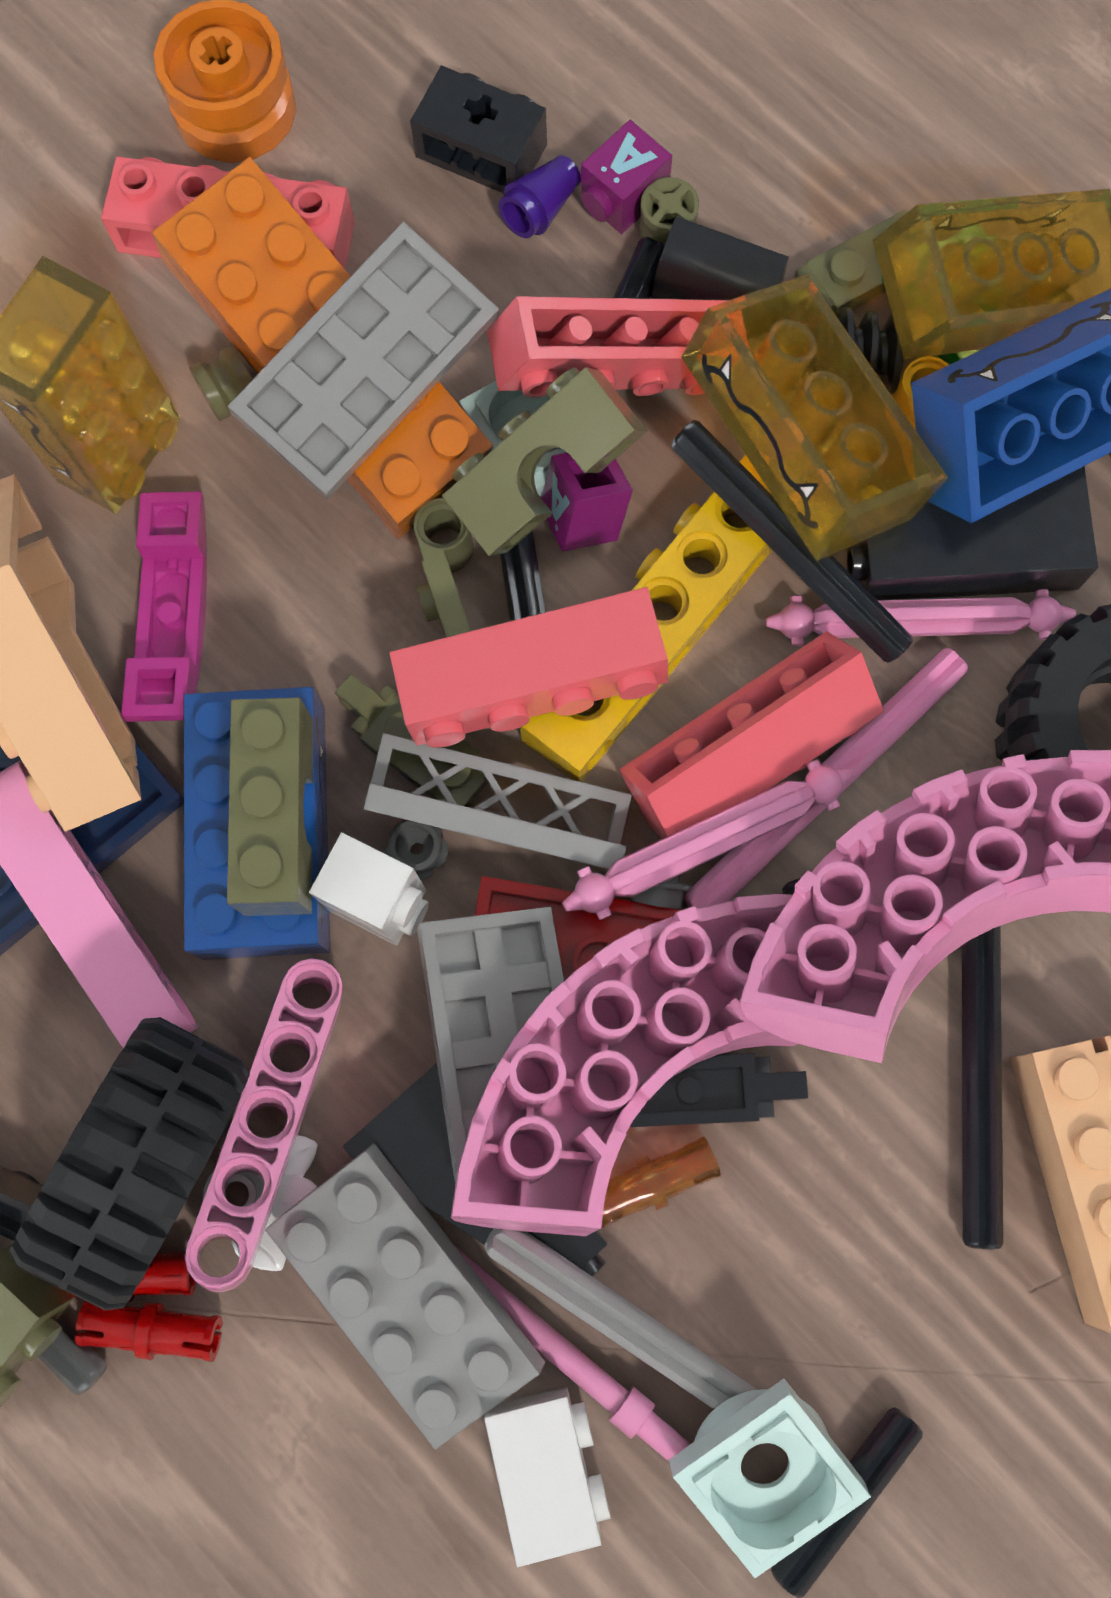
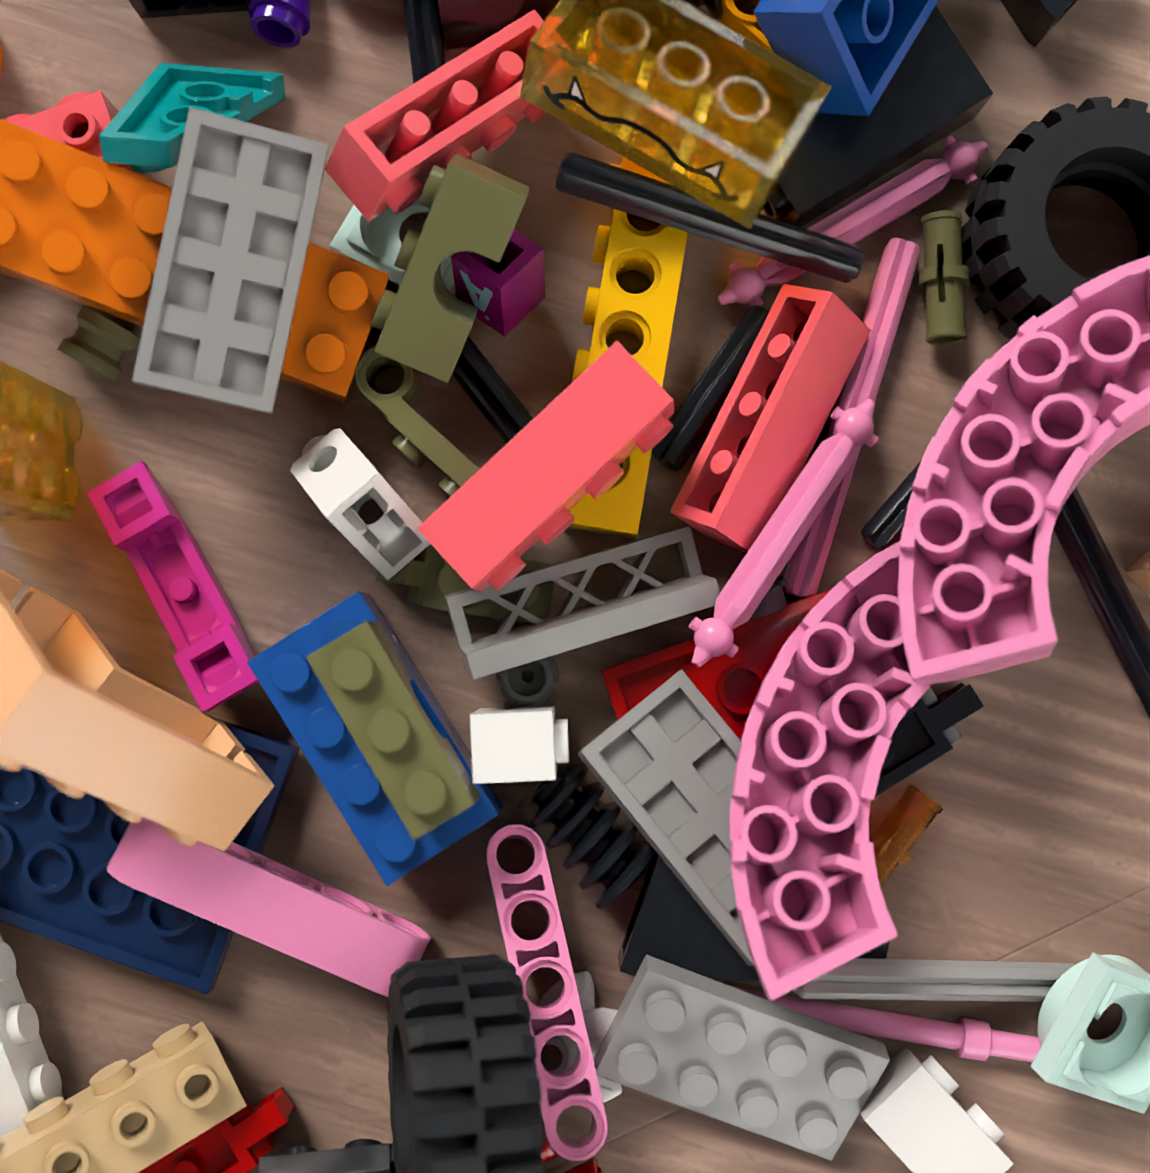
camera: 30 degrees left, 10 degrees up
none -> teal wing [99,63,285,173]
none -> white torso [290,428,430,580]
none -> black piece [516,762,654,909]
none -> black axle [651,305,769,472]
none -> olive pin [919,210,970,345]

